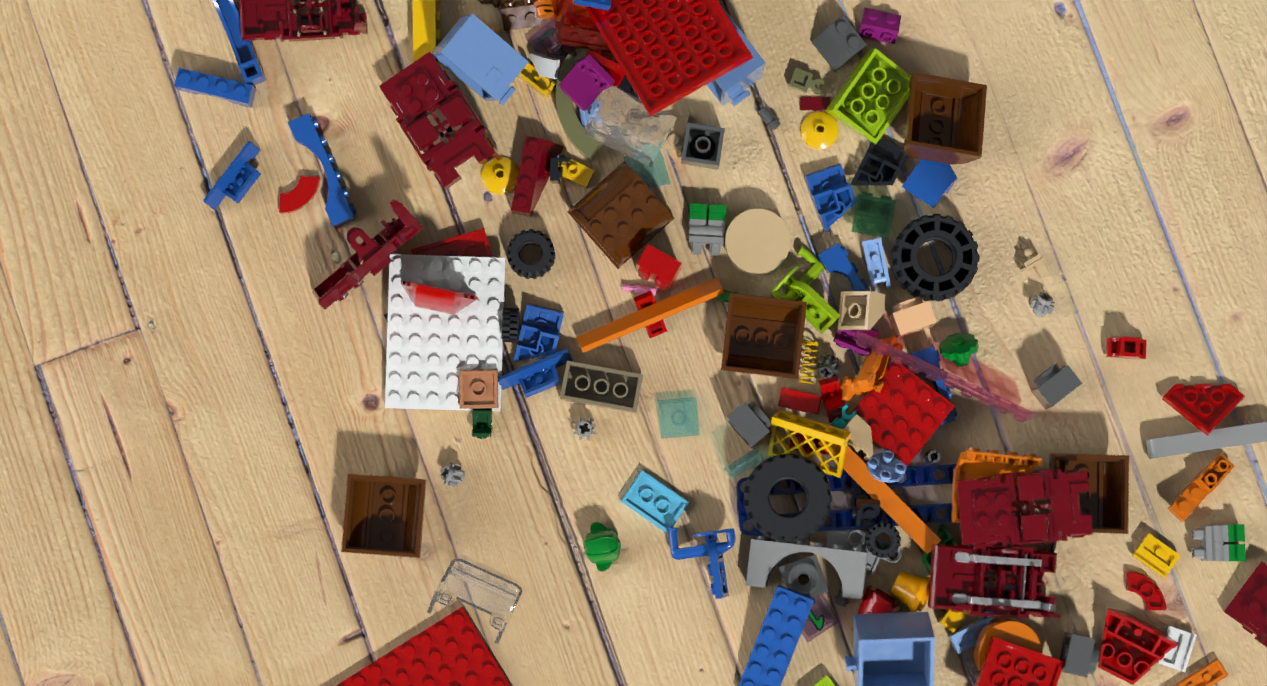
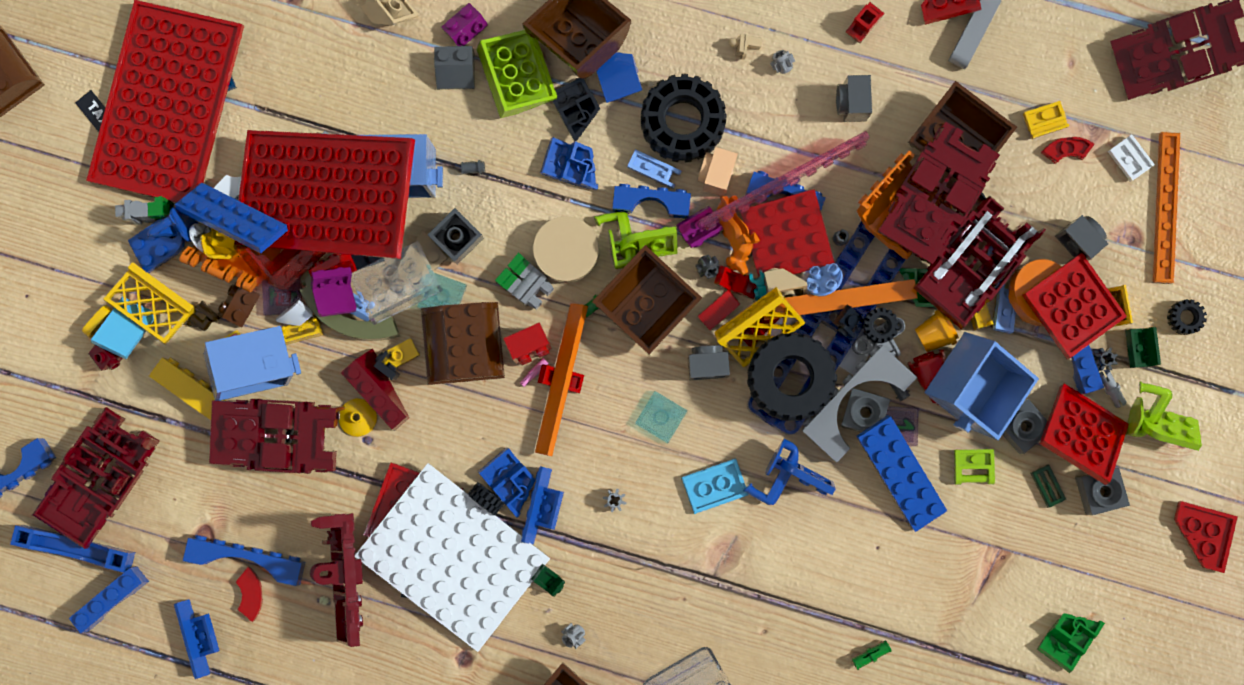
camera: 50 degrees left, 0 degrees up
wedge [401,281,477,315] -> none
nougat tile [459,369,499,409] -> none
black tyre [507,229,555,279] -> none
dark tan brick [560,361,643,414] -> none
green piece [584,522,621,572] -> none
clear light blue plate [723,448,764,479] -> none
olive plate [789,68,824,95] -> none
yellow piece [799,341,819,384] -> none
dark red window [800,97,830,111] -> none
yellow dish [800,112,839,149] -> none
tan slope [838,291,885,330] -> none
clear green plate [851,192,896,239] -> none
green plant [939,333,979,367] -> none
red wedge [1098,608,1178,685] -> none
orange slope [1167,453,1235,522] -> none
light grey hips [1191,524,1246,562] -> none

